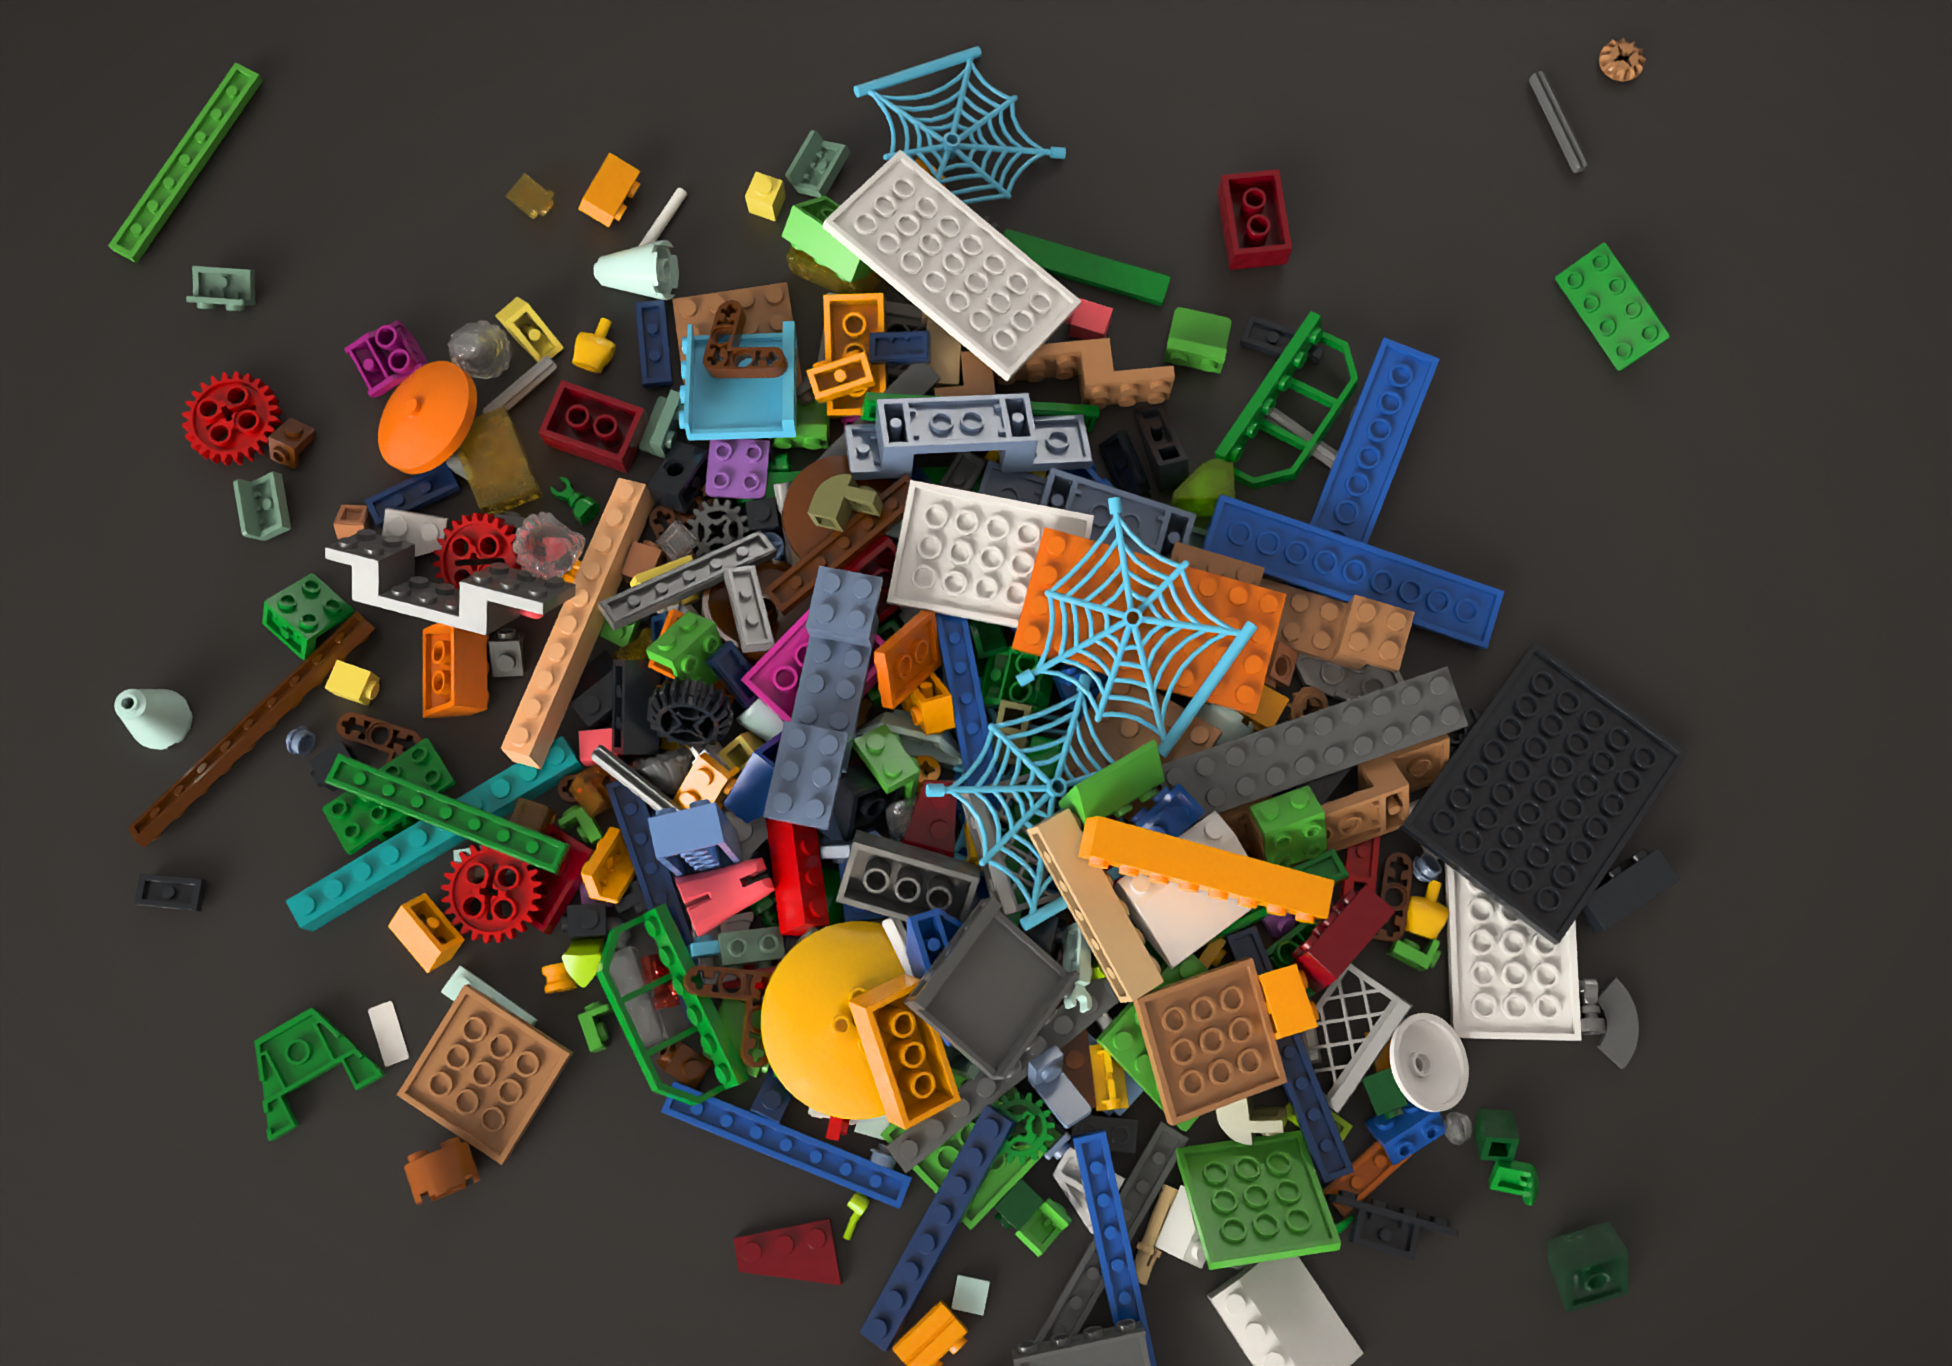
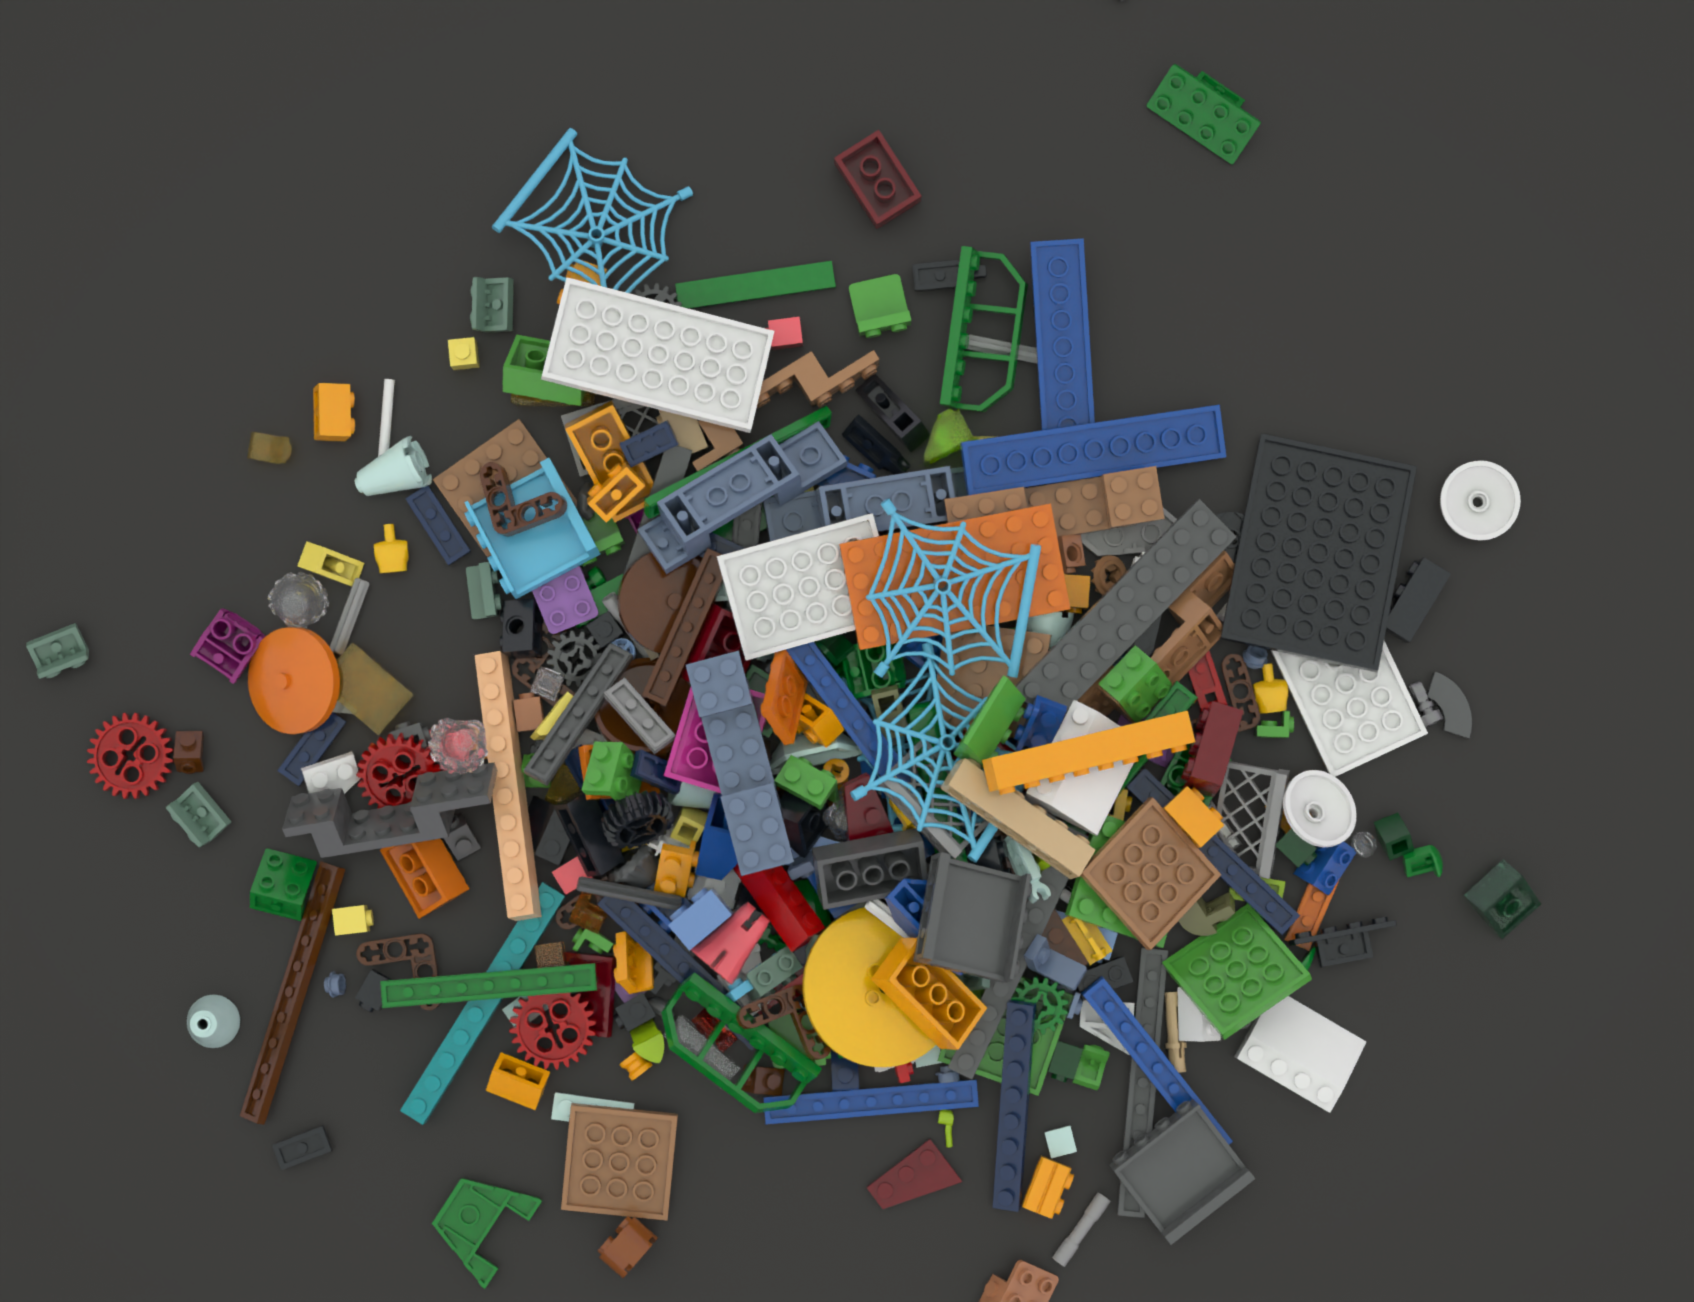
camera: 25 degrees left, 10 degrees up
green bracket [322,738,455,855] -> none
nougat slope [333,505,371,539] -> none
white sticker [368,1001,409,1067] -> none
dark red brick [538,380,649,474] -> none
green piece [550,477,600,526] -> none
bright green bracket [578,1001,614,1053] -> none
olive brick [807,474,884,532] -> none
none -> white dish [1440,461,1521,541]

